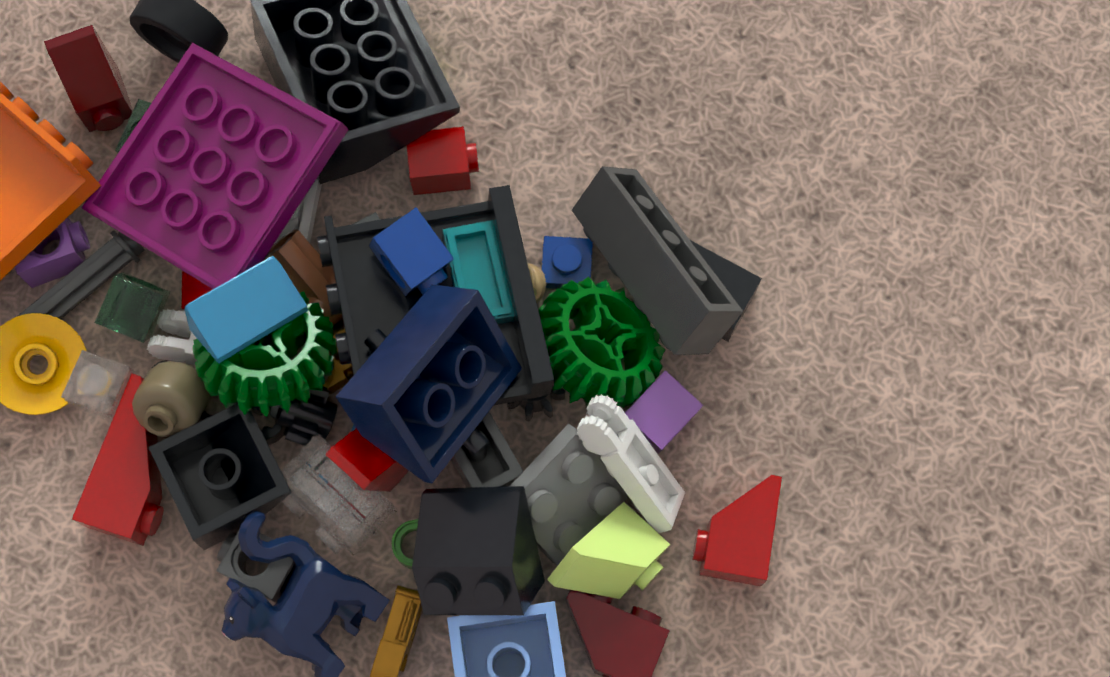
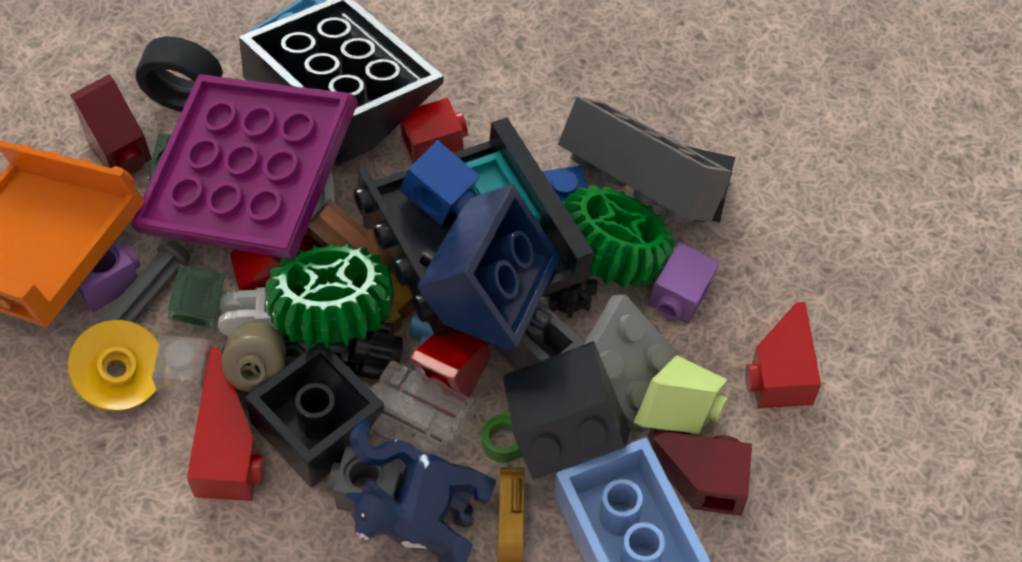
camera: 15 degrees left, 15 degrees down
dark azure slope [185,256,308,364] -> none
white hinge [576,394,685,533] -> none

